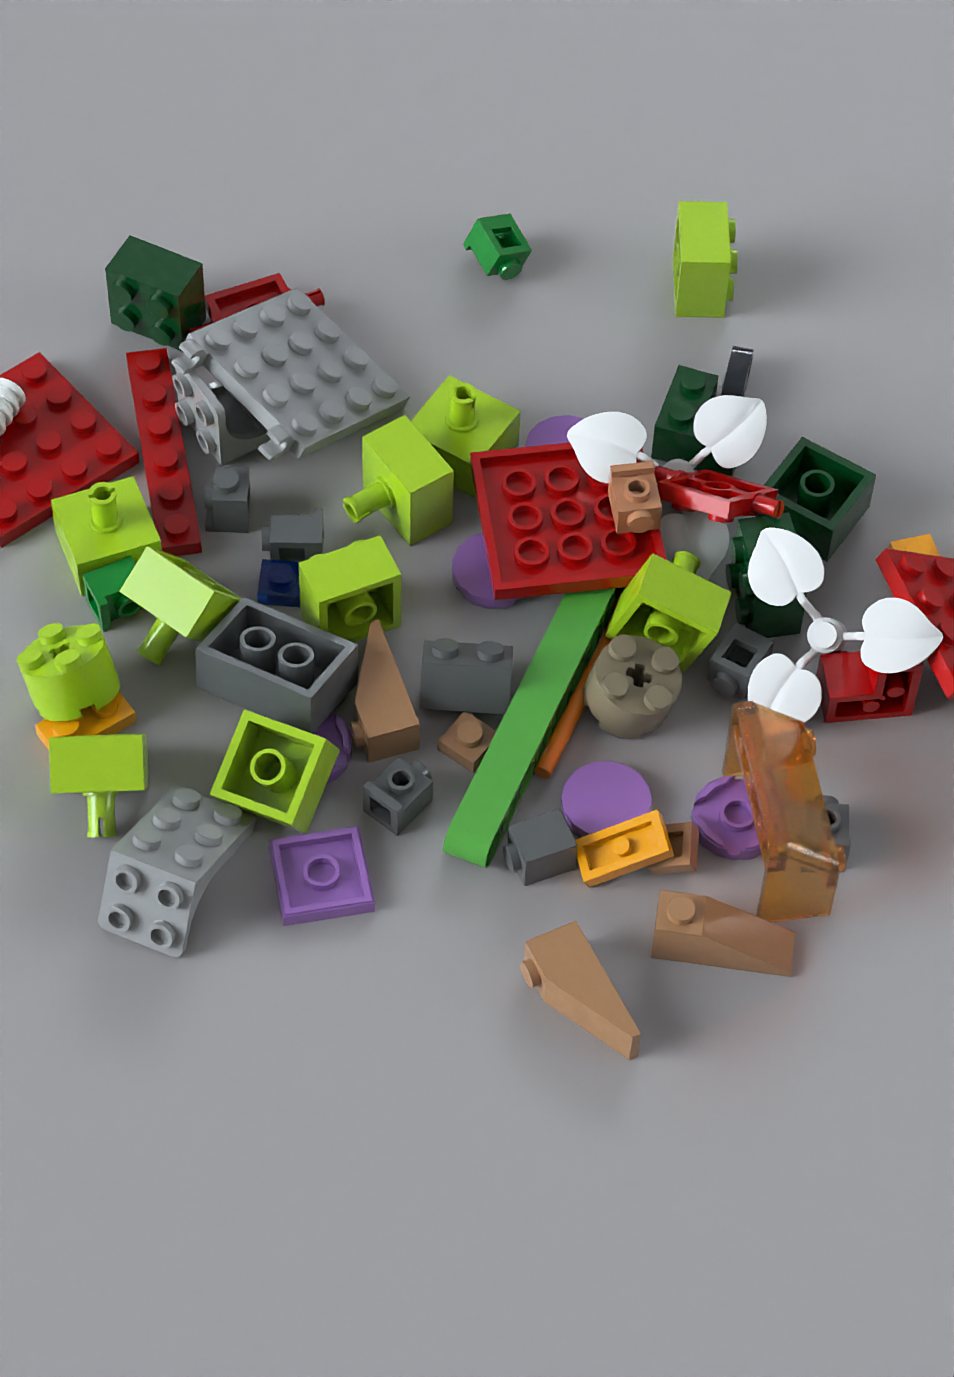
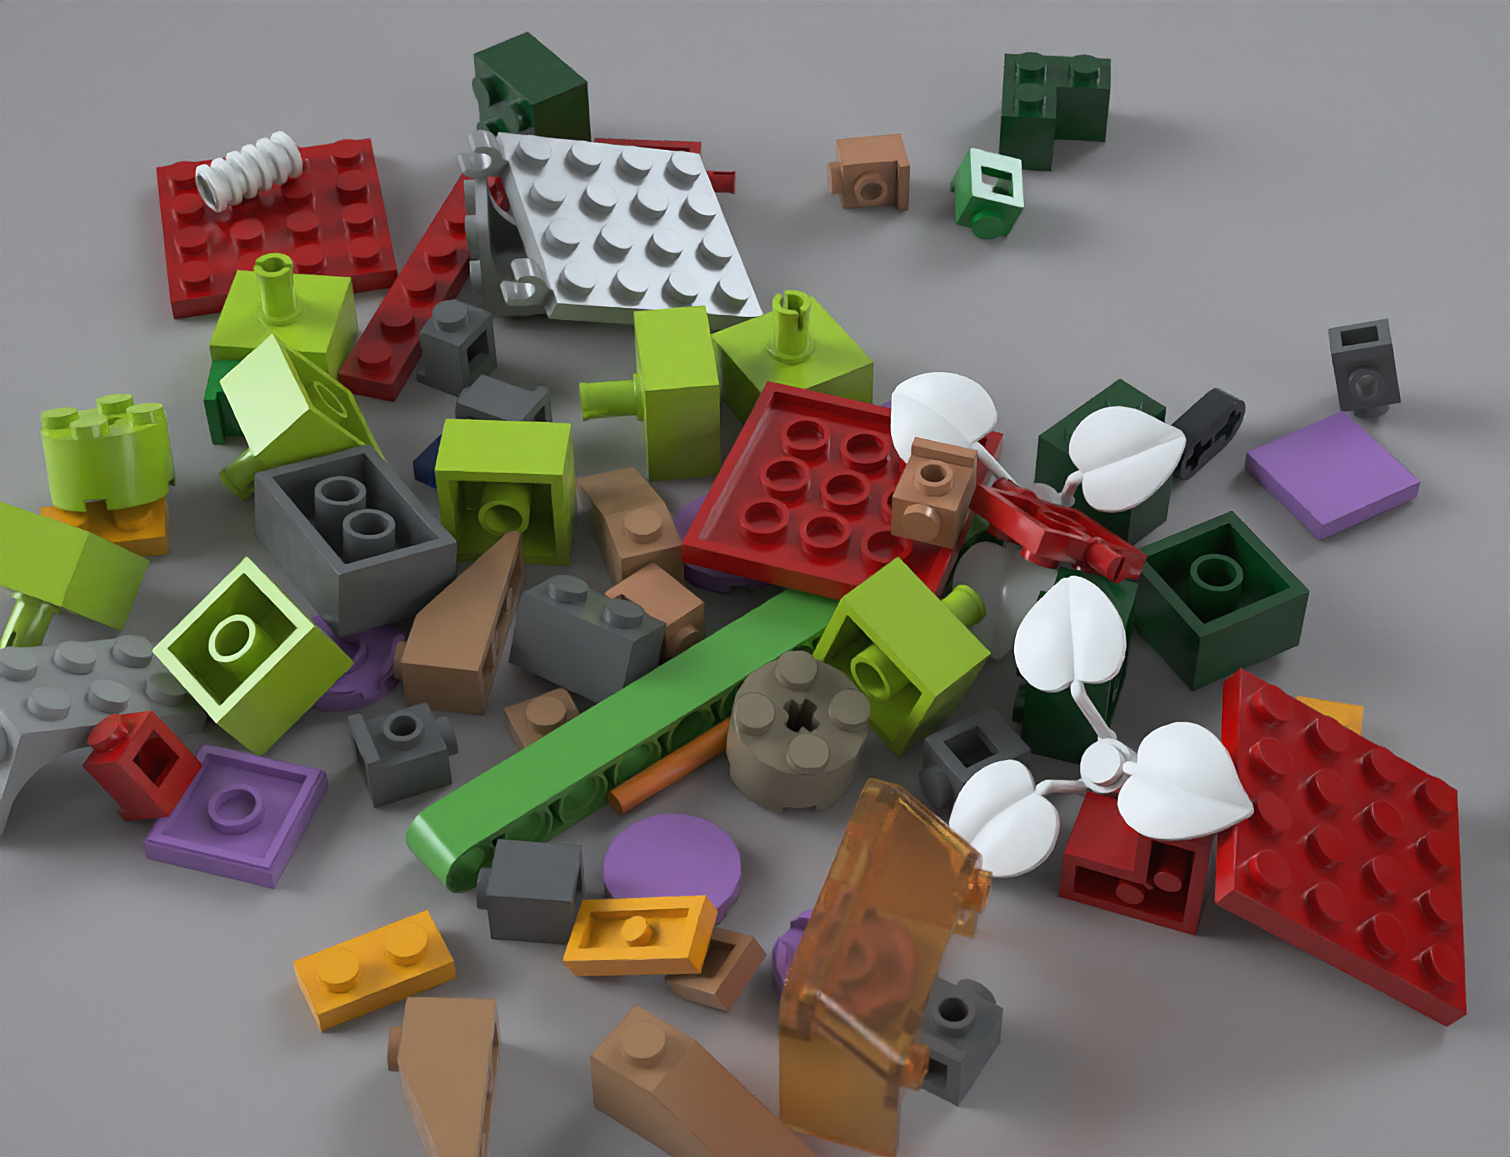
camera: 30 degrees right, 10 degrees down
lime brick [673,201,738,318] -> none
none -> red brick [82,710,203,821]
none -> light orange plate [293,910,457,1032]
none -> medium nougat slope [575,466,684,586]
none -> nougat brick [604,562,705,666]
none -> nougat brick [827,133,910,211]
none -> dark green brick [999,52,1111,171]
none -> medium lavender tile [1244,411,1420,541]
none -> dark grey brick [1328,318,1401,419]

